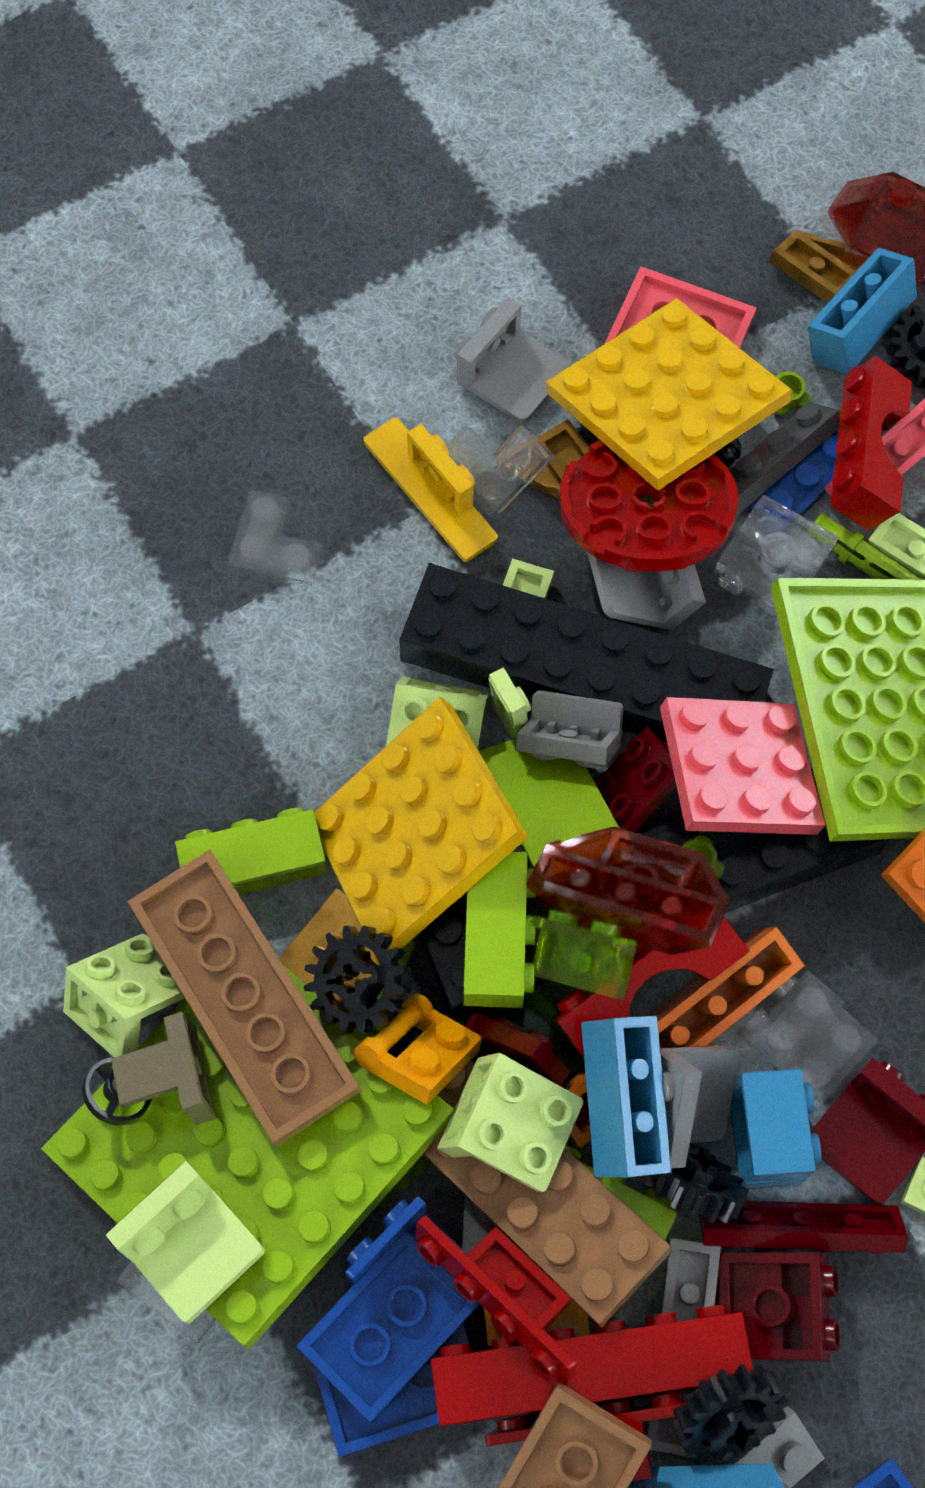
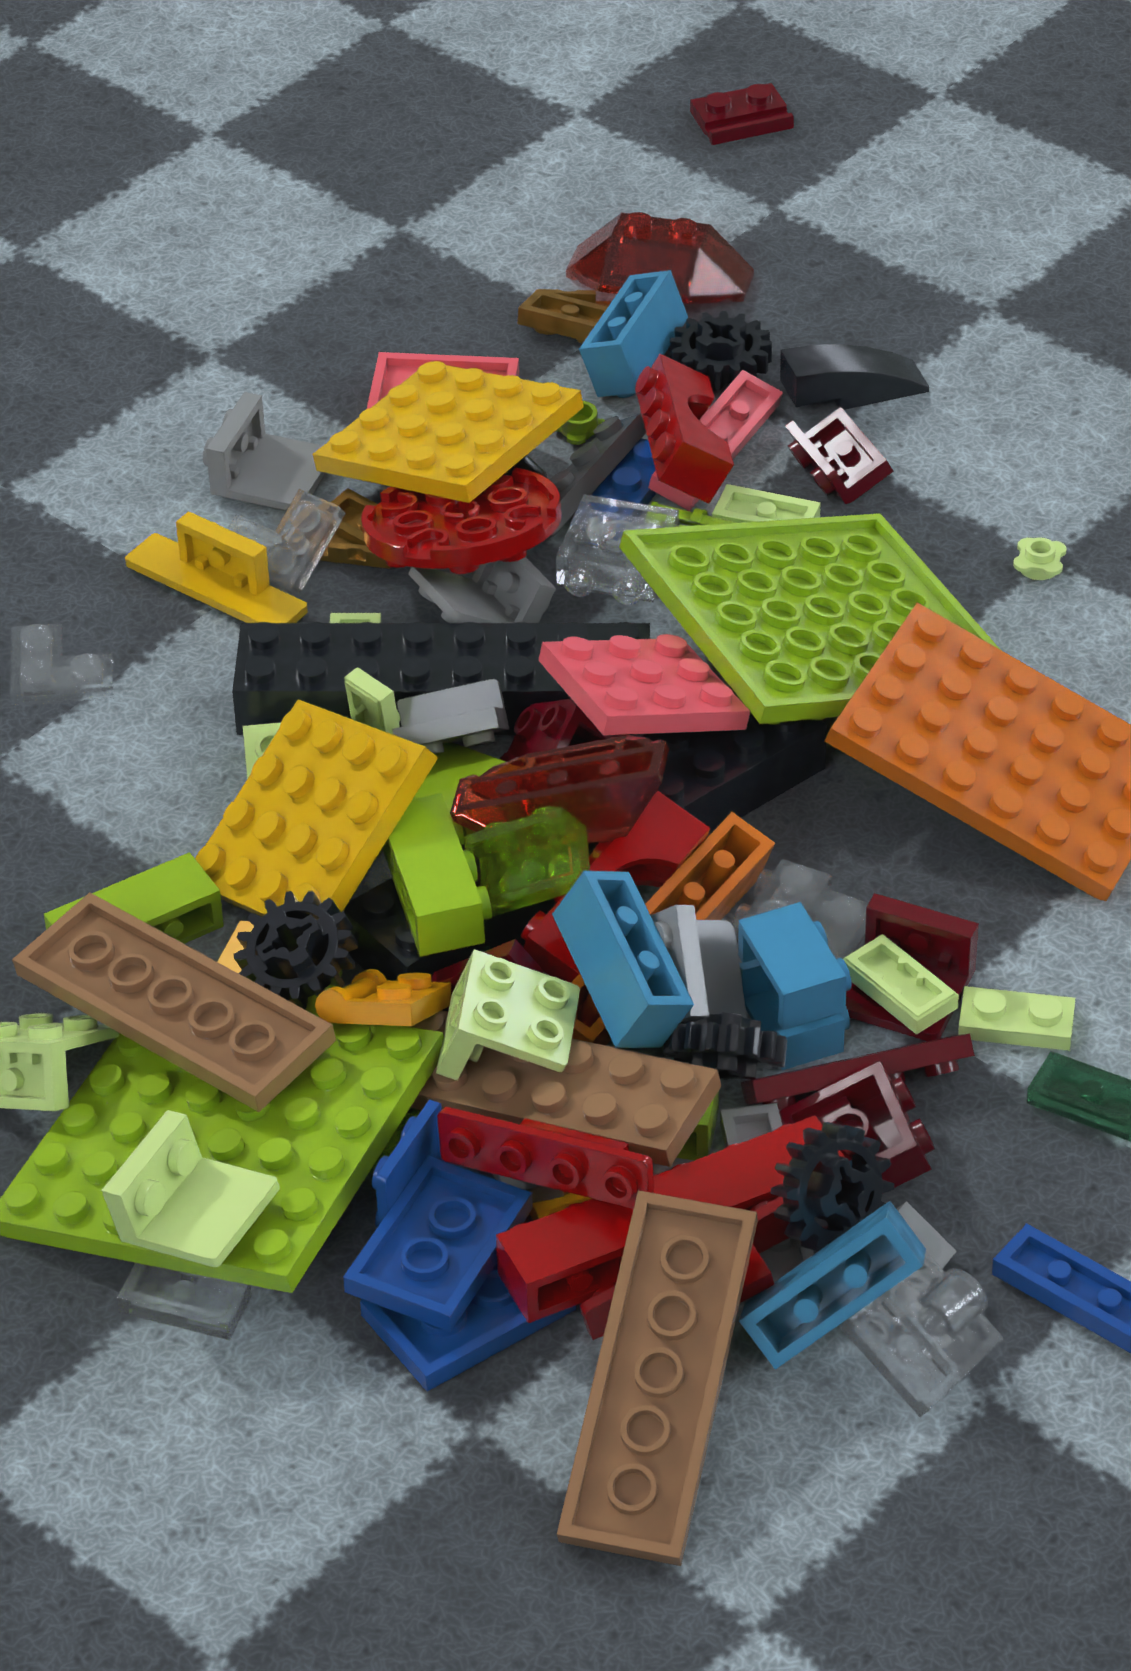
camera: 15 degrees left, 25 degrees down
dark tan piece [82,1012,216,1126] -> none
none -> yellowish green plate [843,934,959,1035]

